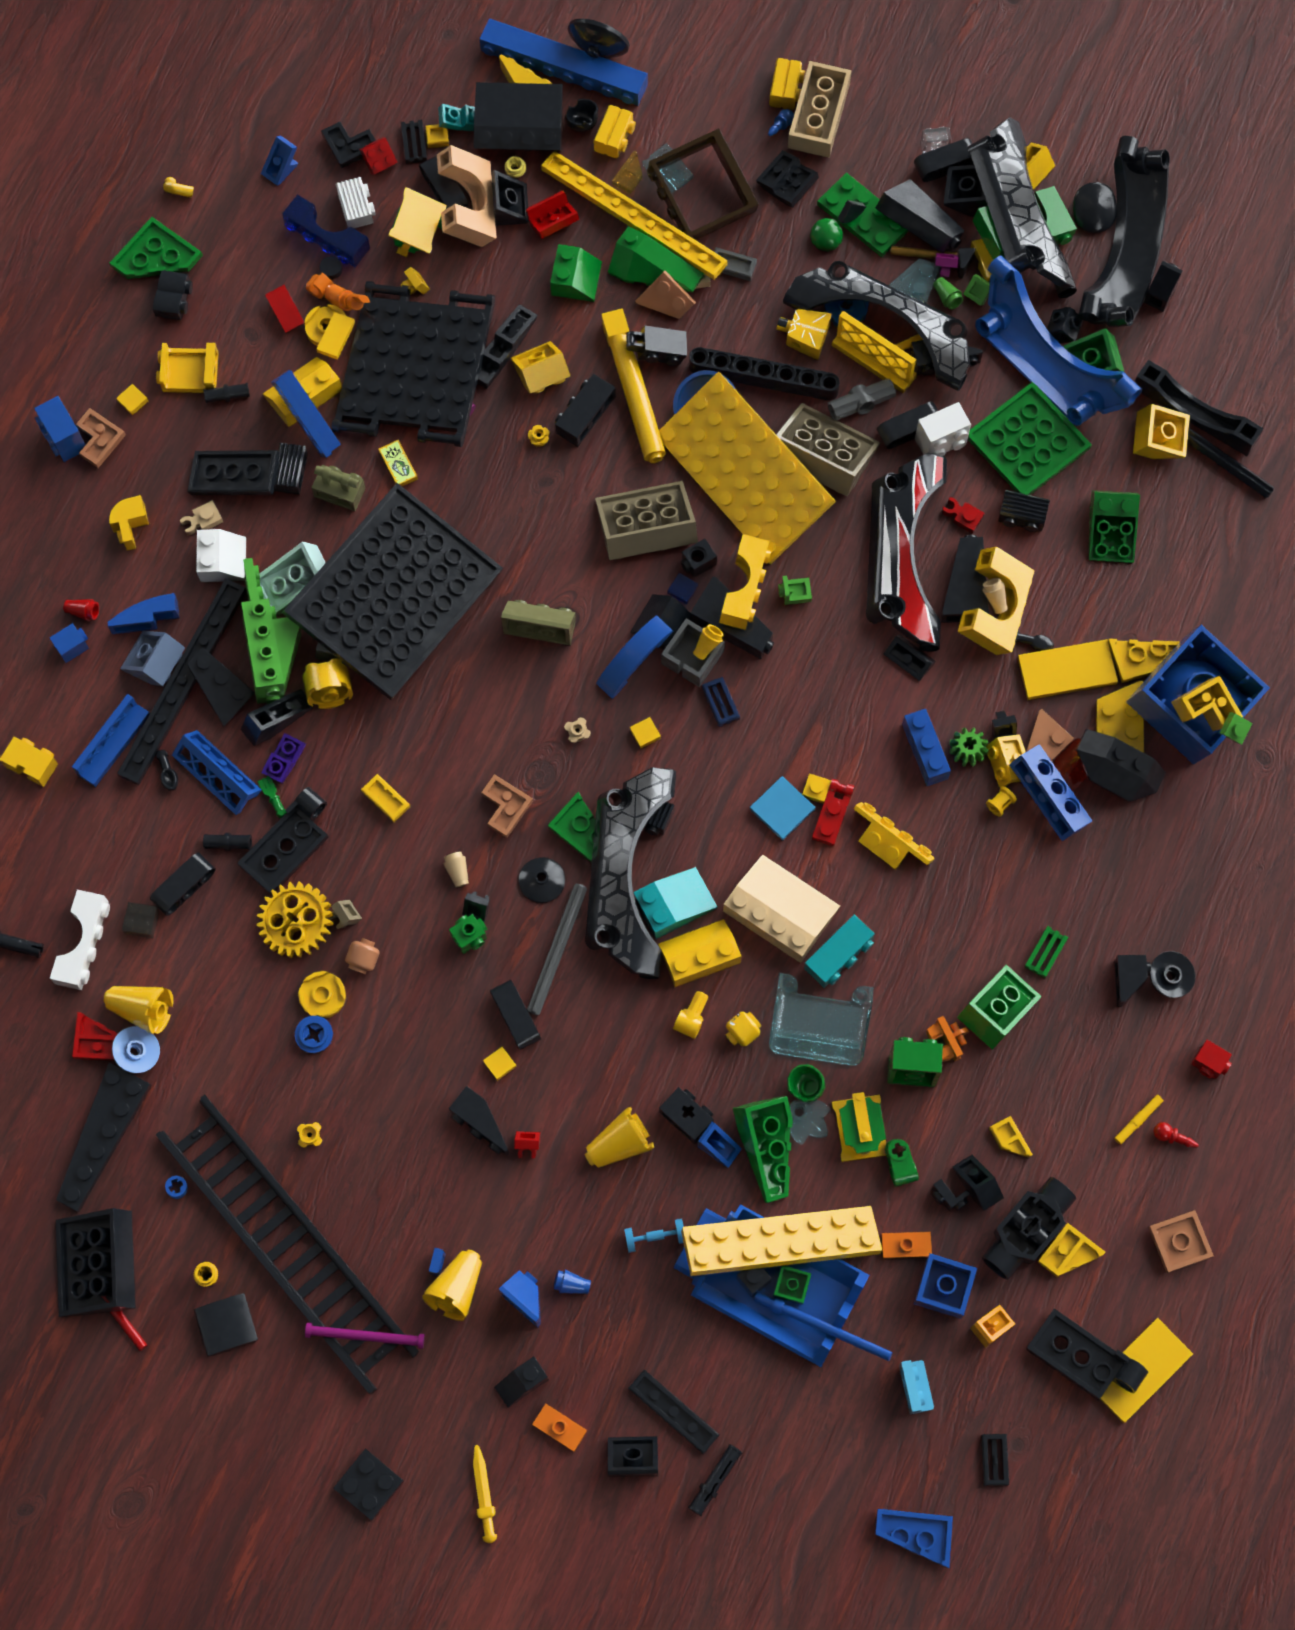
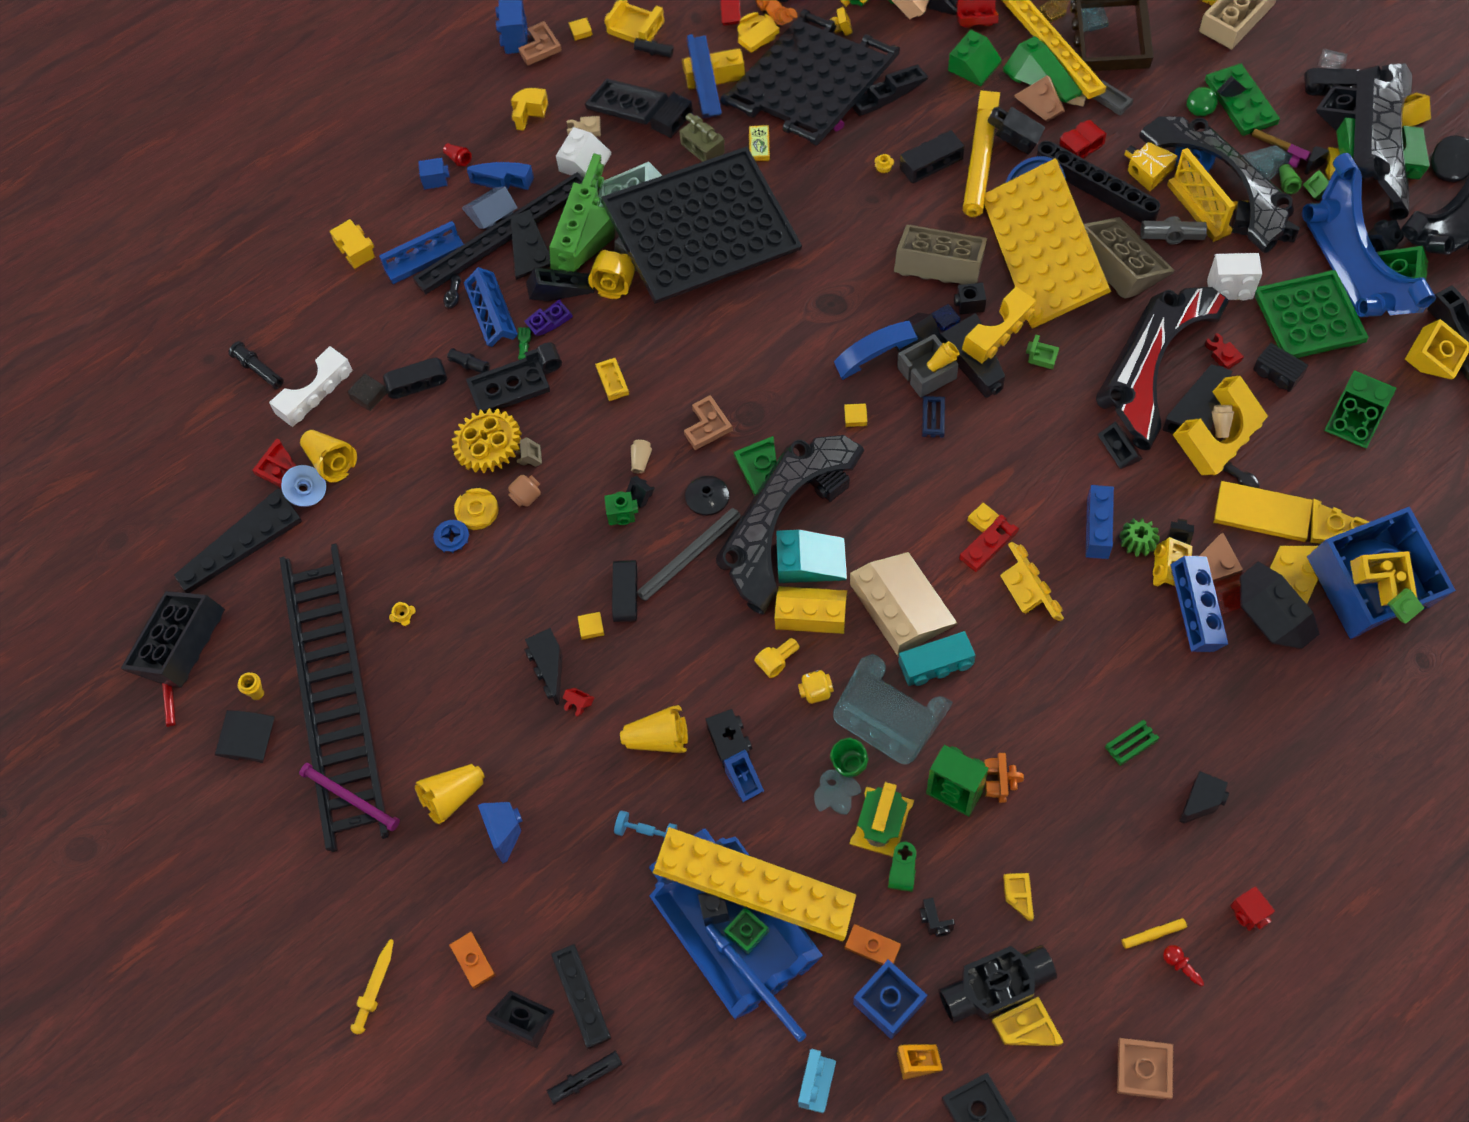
camera: 30 degrees right, 10 degrees down
blue bush [165,1175,188,1199] -> none
black plate [333,1448,404,1521] -> none
blue tile [429,1248,446,1276] -> none
black slope [494,1356,549,1408] -> none
olive slope [501,600,576,646] -> none
yellow slope [511,341,570,393] -> none
blue cone [554,1269,591,1295] -> none
tan plate [564,718,591,743] -> none
green wedge [733,1096,793,1203] -> none
dark azure tile [750,776,815,841] -> none
black slope [756,150,819,208] -> none
blue bar [768,109,794,136] -> none
black slope [875,179,965,253] -> none
black beam [877,401,939,449] -> none
black slope [952,1155,1004,1211] -> none
green slope [957,965,1042,1050] -> none
yellow bush [986,786,1017,817] -> none
black dish [1149,951,1196,998] -> none
none -> red brick [1059,120,1107,159]

